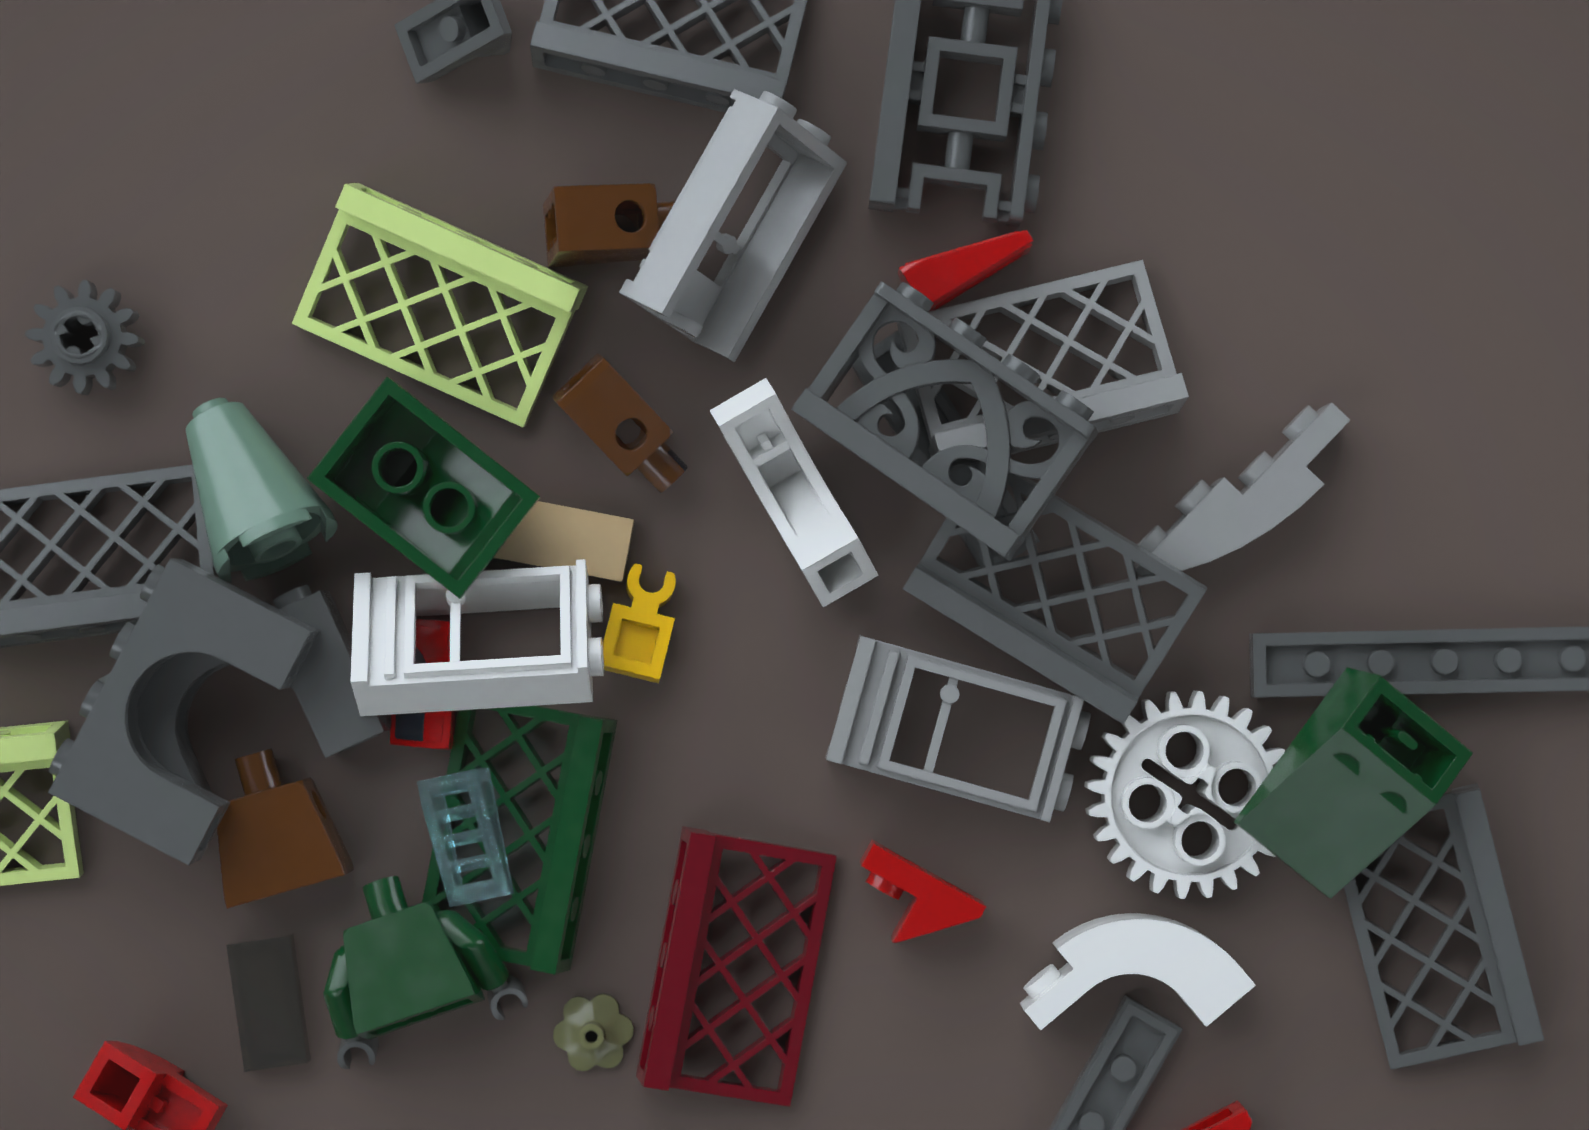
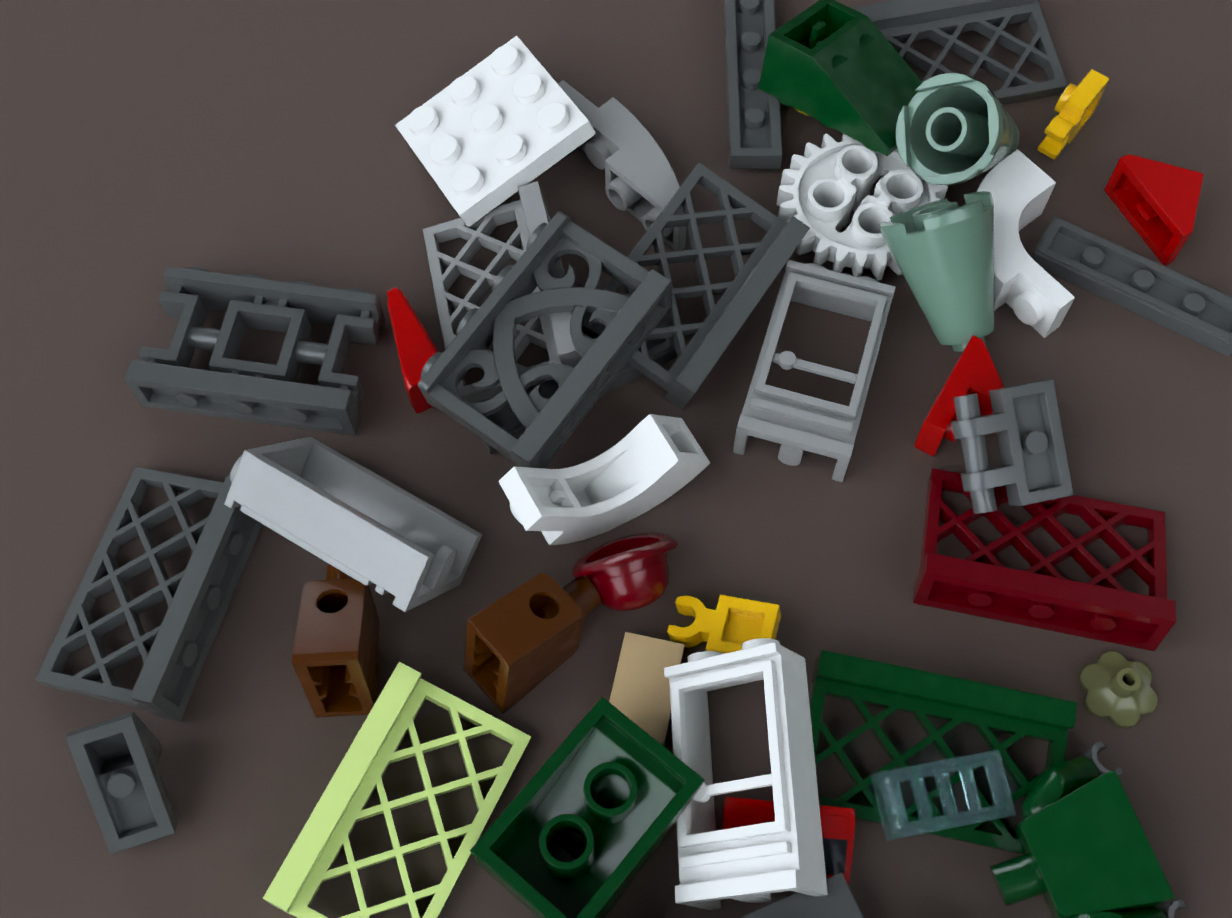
camera: 90 degrees left, 25 degrees down
none -> white plate [395,35,596,227]
none -> dark red hat [571,533,678,612]
none -> sand green cone [879,191,994,352]
none -> sand green cone [896,73,1019,185]
none -> dark grey plate [951,379,1074,514]
none -> yellow plate [1037,69,1110,160]

